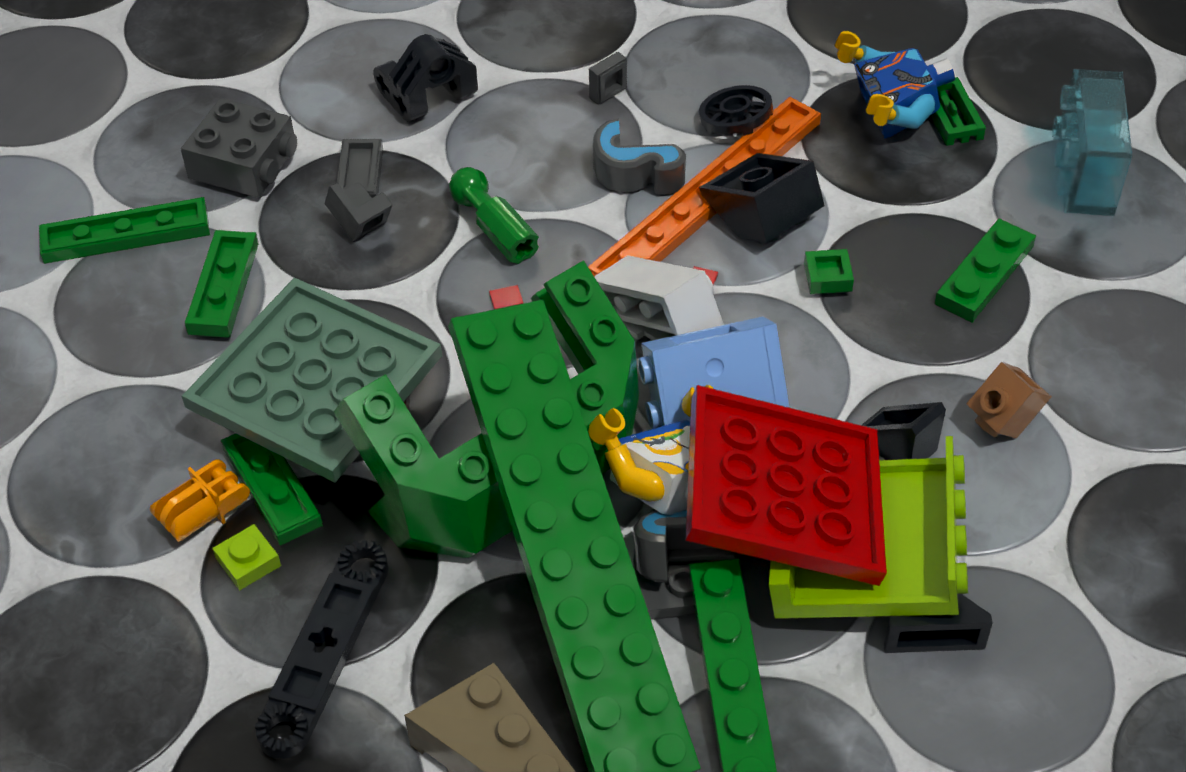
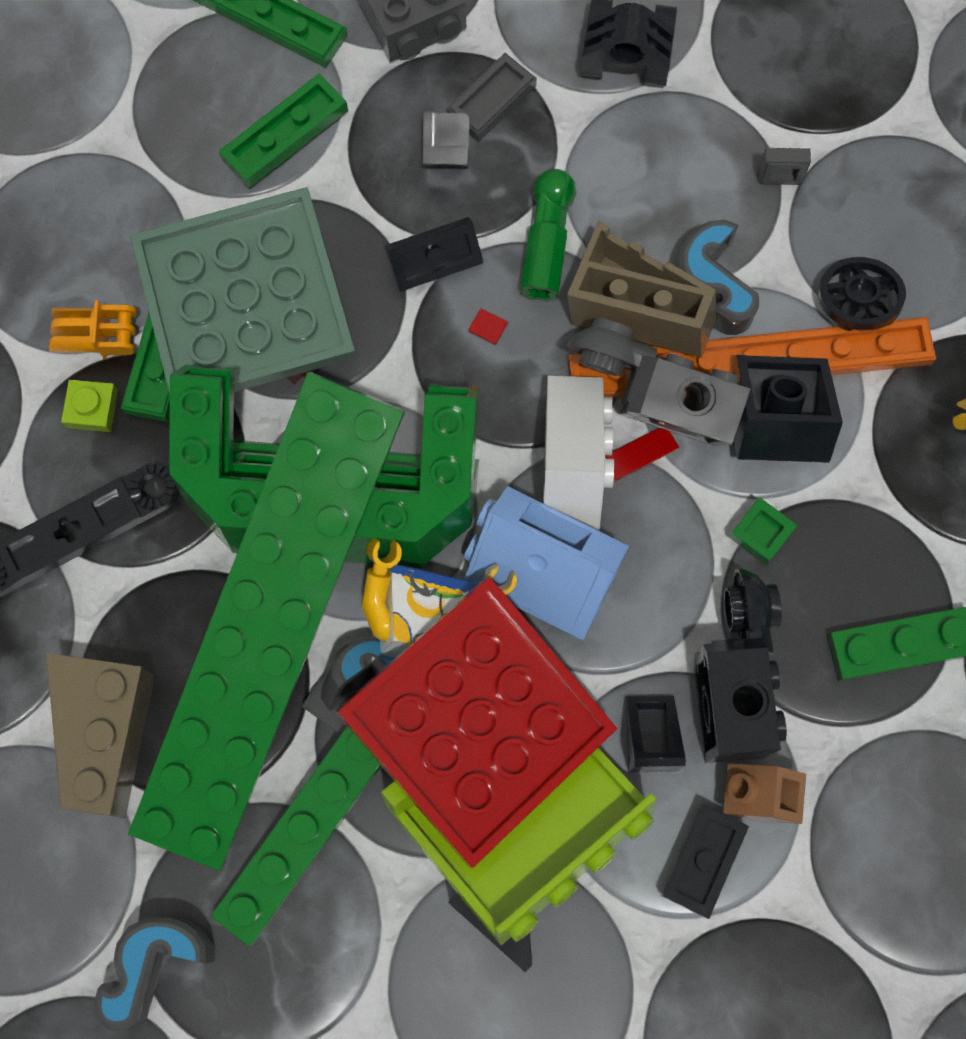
camera: 45 degrees right, 25 degrees up
none -> black plate [384,217,484,292]
none -> dark grey brick [566,317,751,446]
none -> dark tan wedge [567,221,716,358]
none -> black plate [661,804,749,919]
none -> black brick [694,569,787,763]

